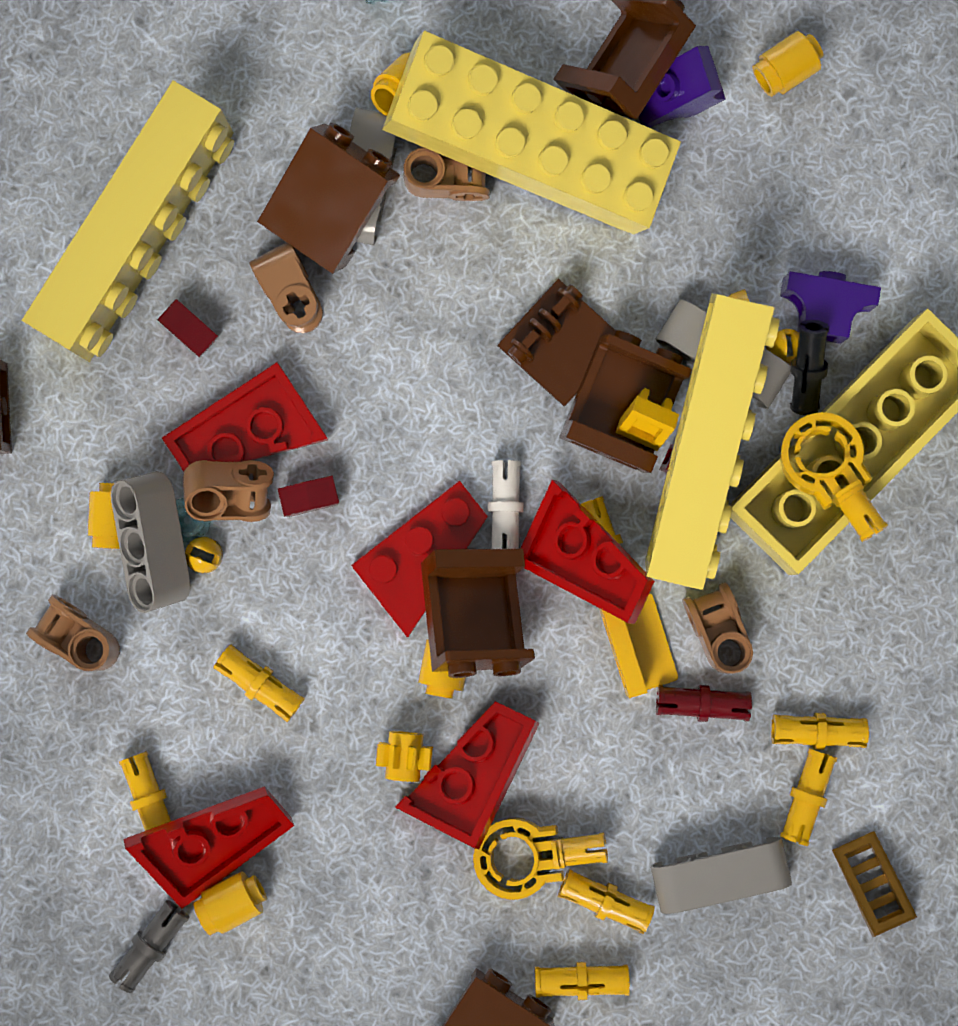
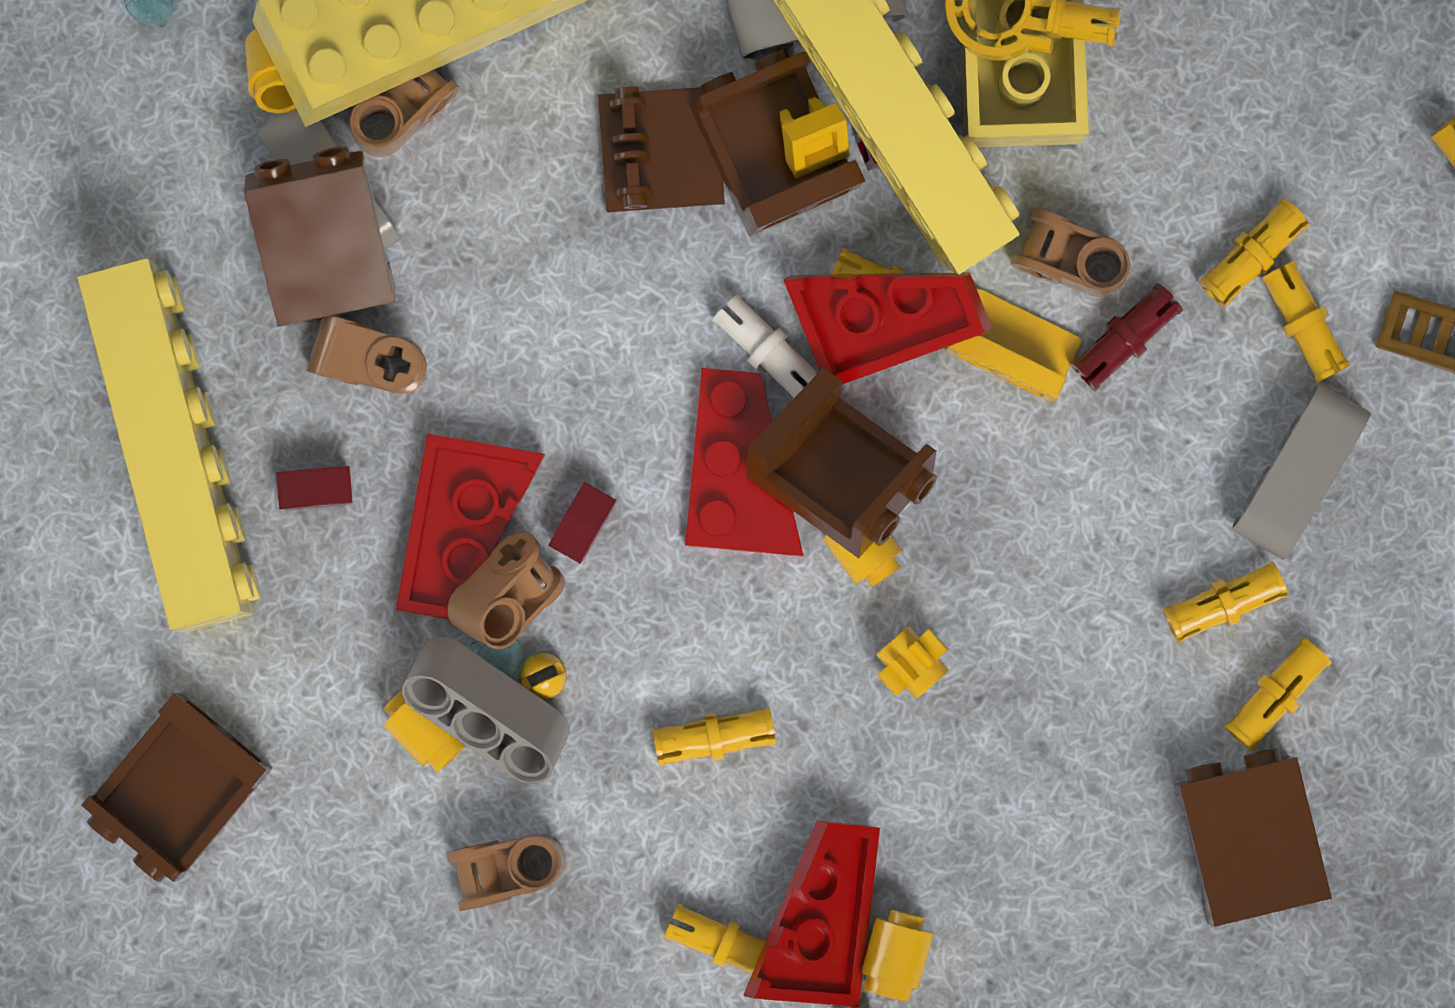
camera: 50 degrees left, 0 degrees up
red wing [395,701,540,850] -> none
yellow pin [473,817,608,900] -> none

